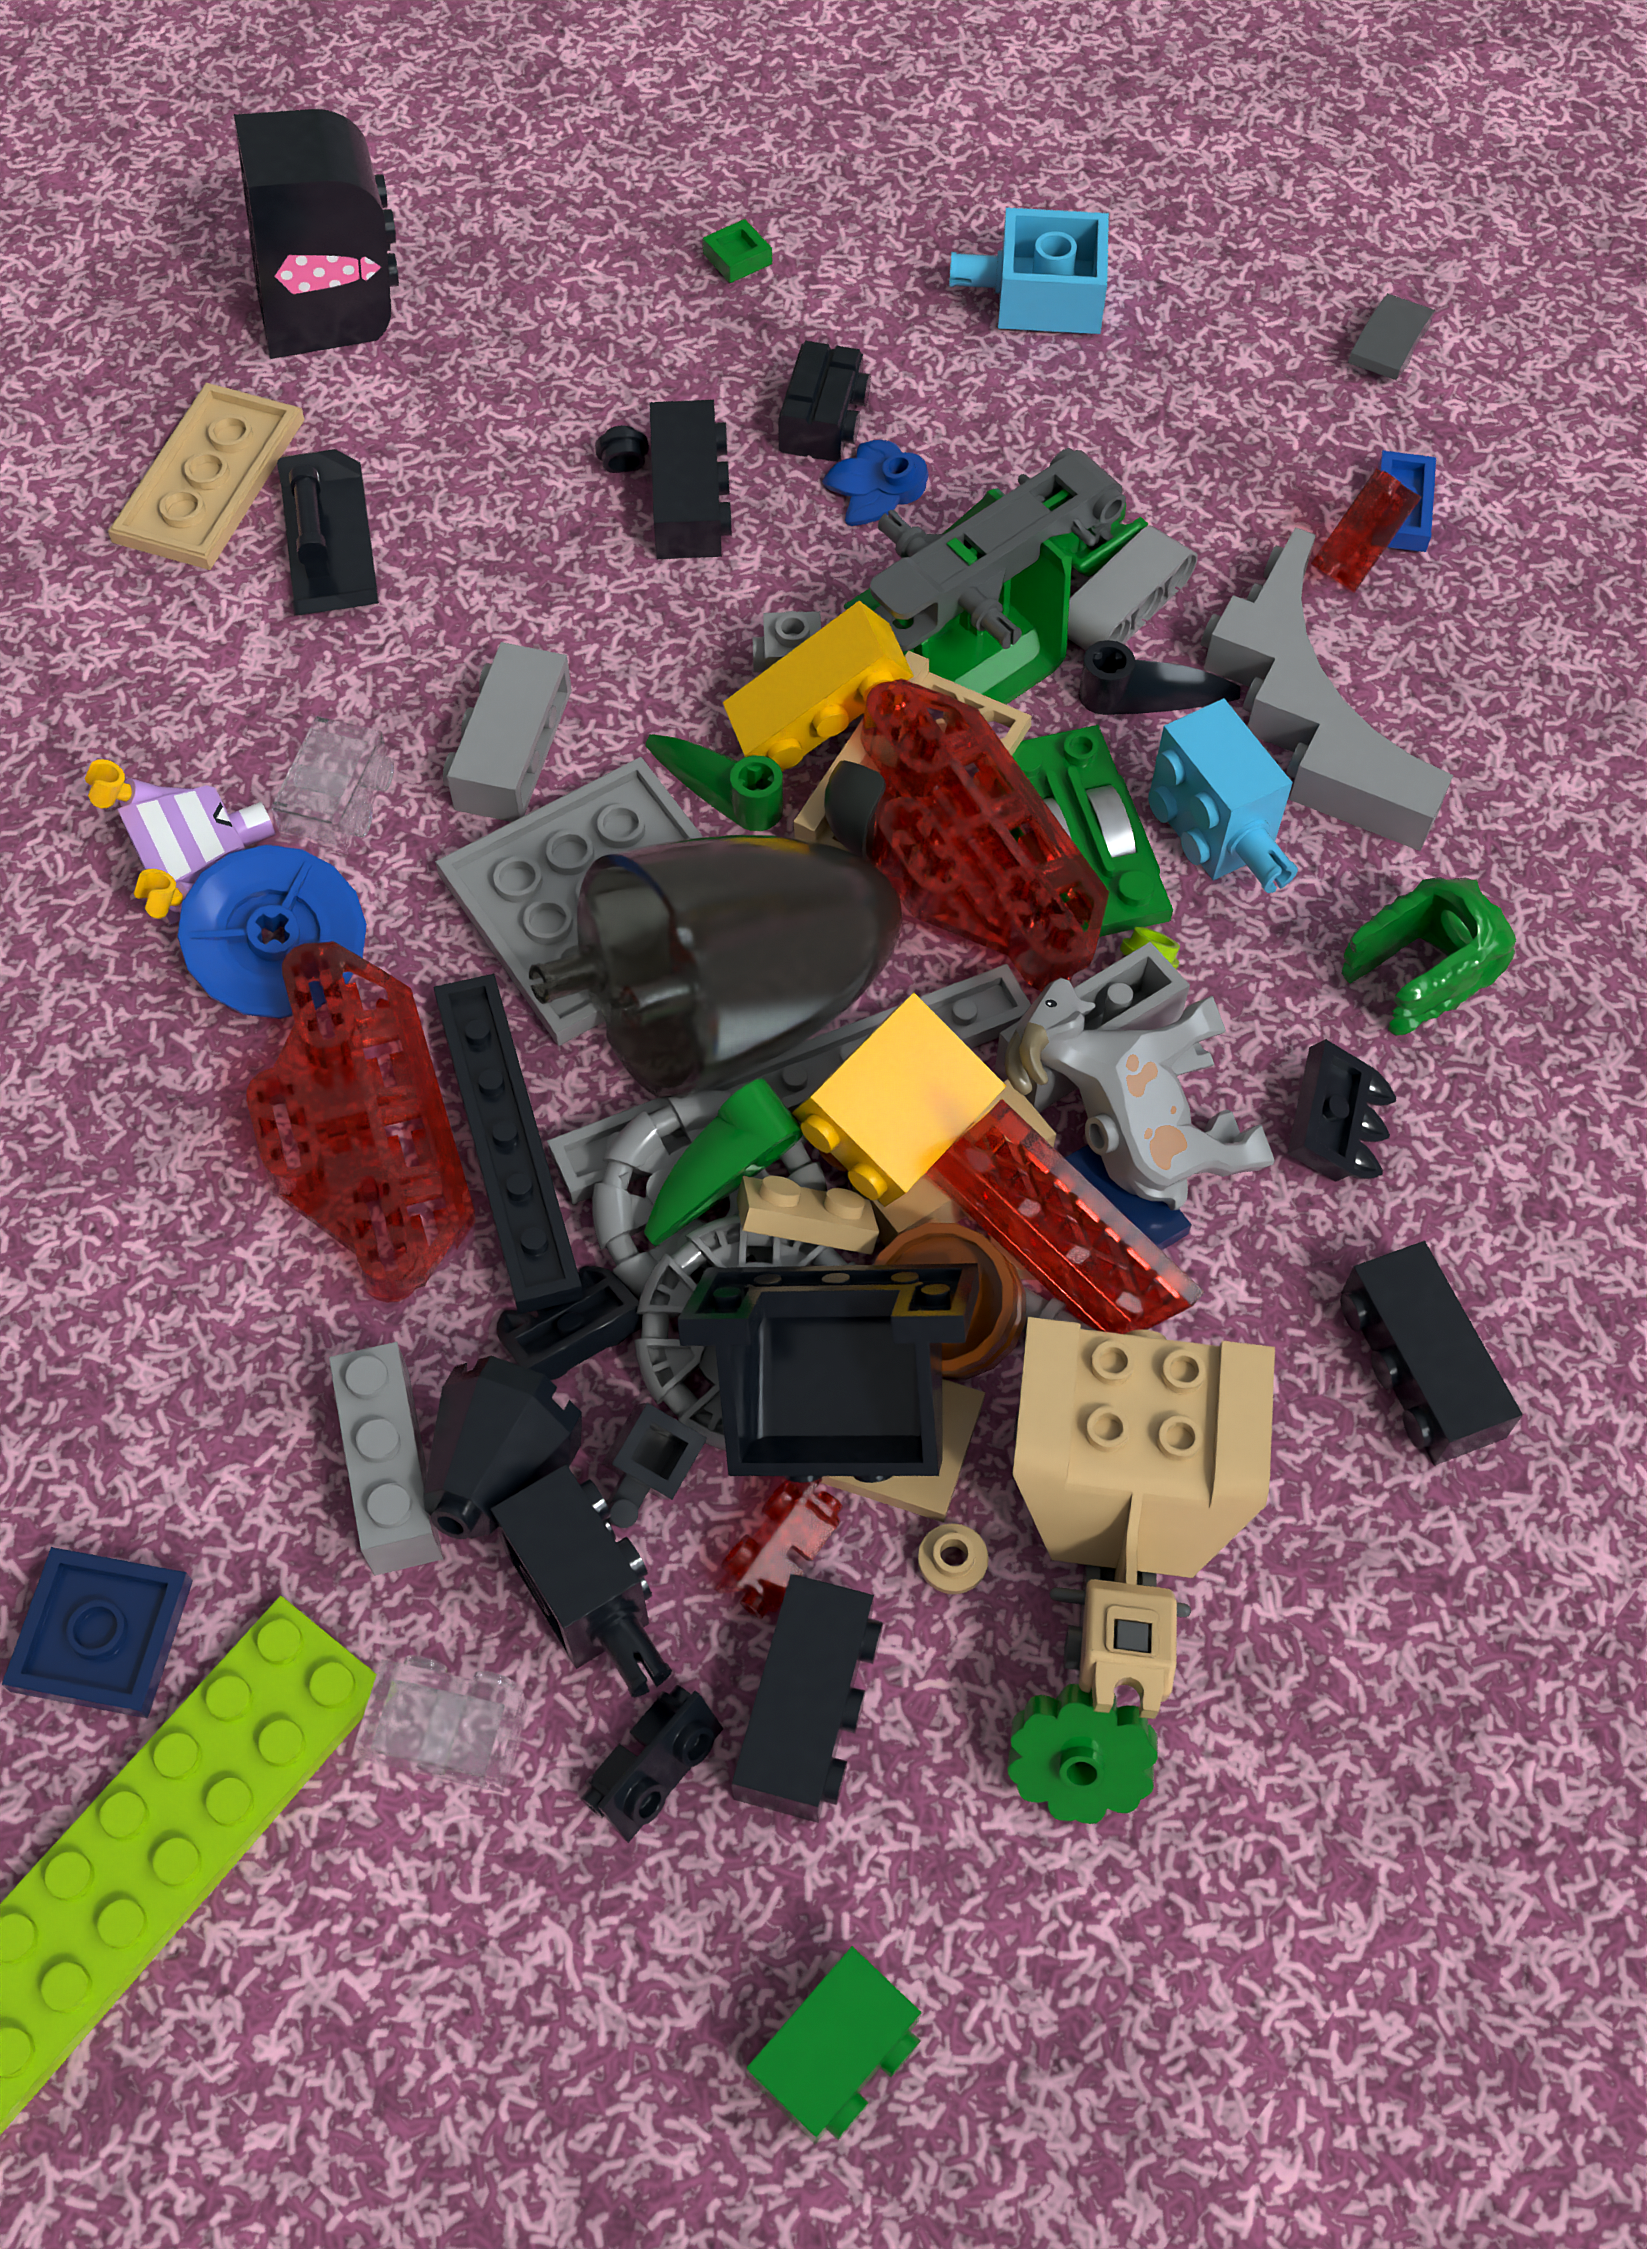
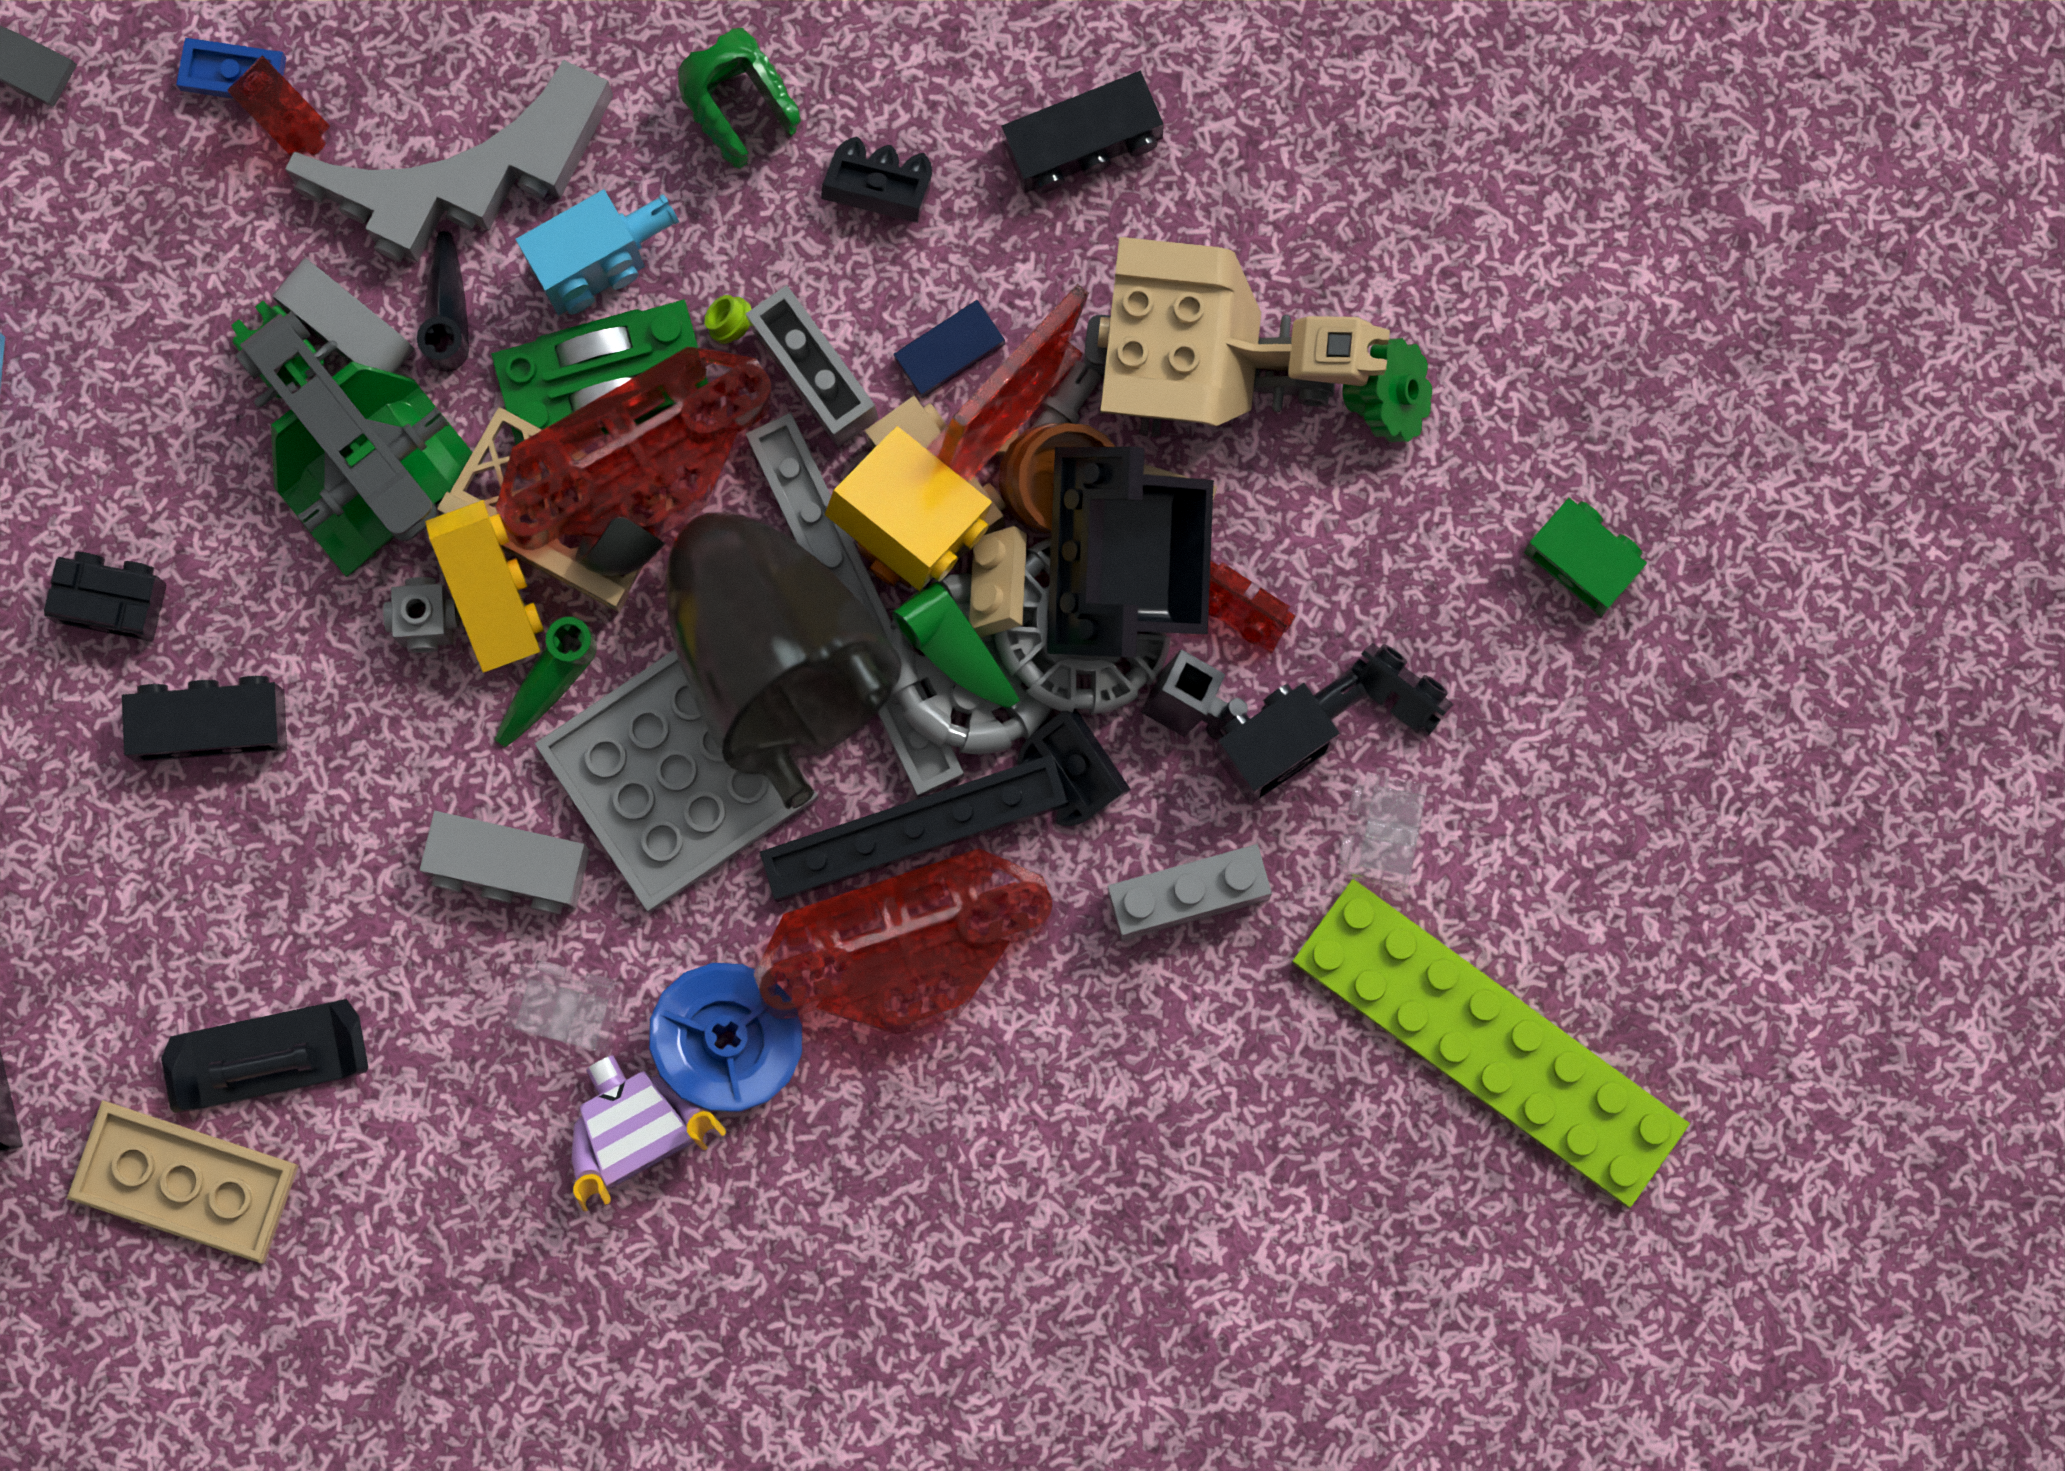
camera: 85 degrees left, 20 degrees up
dark blue plate [2,1547,193,1719] -> none
black cone [424,1355,582,1539] -> none
black plate [595,425,649,473] -> none
black brick [732,1573,883,1823] -> none
blue plate [822,440,929,526] -> none
tan plate [918,1523,988,1594] -> none
light grey animal [1004,978,1275,1210] -> none

